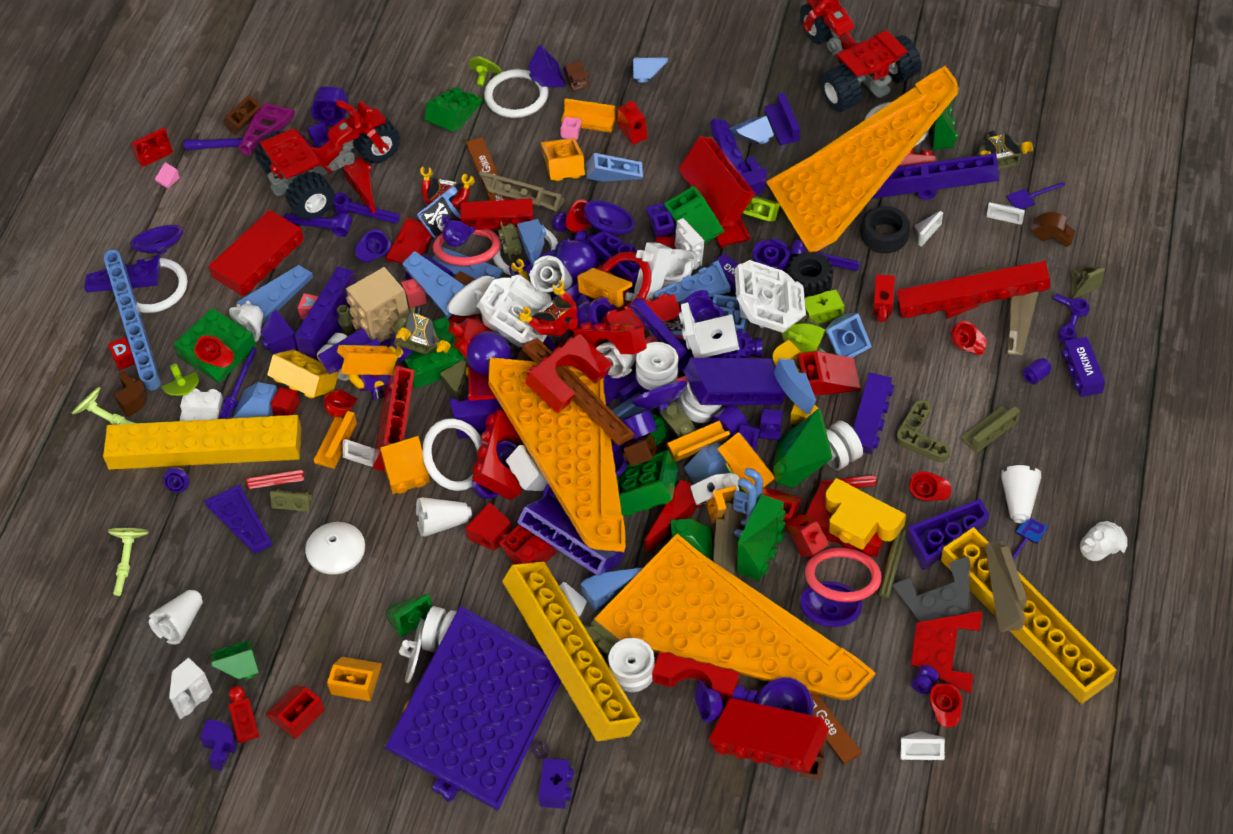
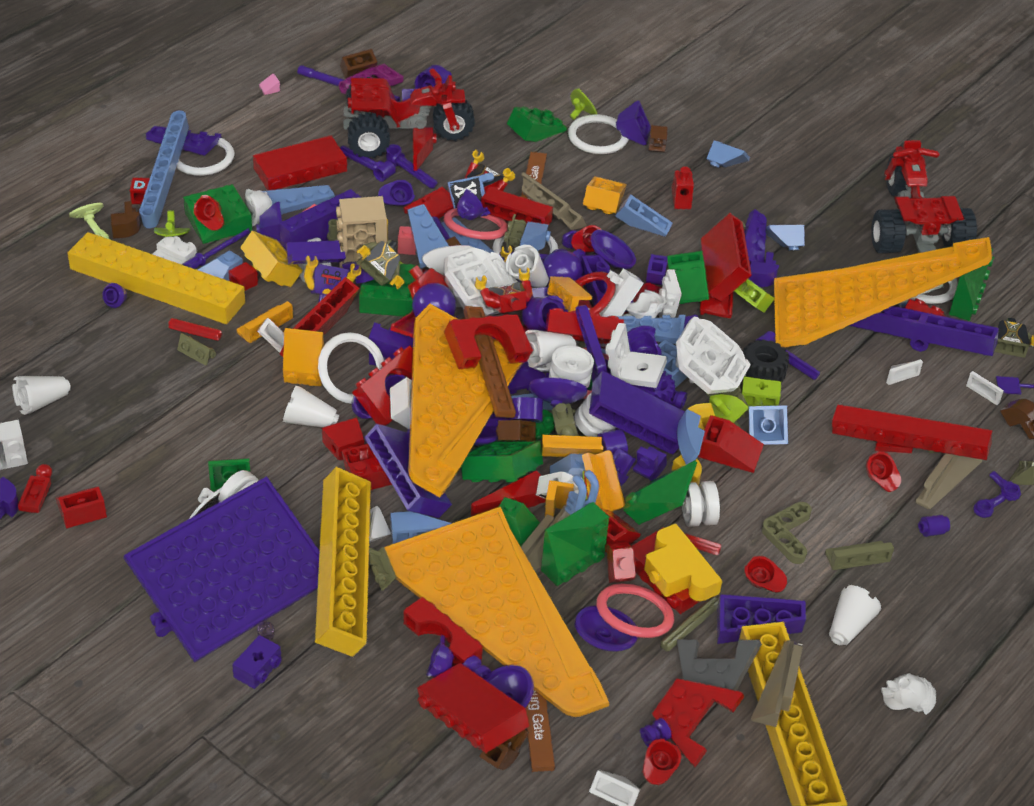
camera: 20 degrees right, 10 degrees down
yellowish green dish [108,528,149,596] -> none
red slope [129,127,173,167] -> none
dark purple dish [130,225,183,254] -> none
dark purple wing [204,484,272,554] -> none
slope [211,640,259,679] -> none
white dish [305,522,365,575] -> none
red piece [324,390,357,418] -> none
light orange slope [327,657,382,702] -> none
light orange panel [337,345,396,375] -> none
olive slope [440,360,467,402] -> none
light orange panel [561,99,616,132] -> none
bright pink slope [561,117,582,140] -> none
red arch [573,322,647,355] -> none
white wheel [608,638,655,692] -> none
dark purple brick [753,239,790,274] -> none
dark purple panel [764,93,800,145] -> none
dark purple wedge [853,372,895,454] -> none
black tyre [861,206,910,253] -> none
red torso [873,274,895,322] -> none
piece [1012,518,1048,560] -> none
dark purple brick [1061,337,1105,397] -> none

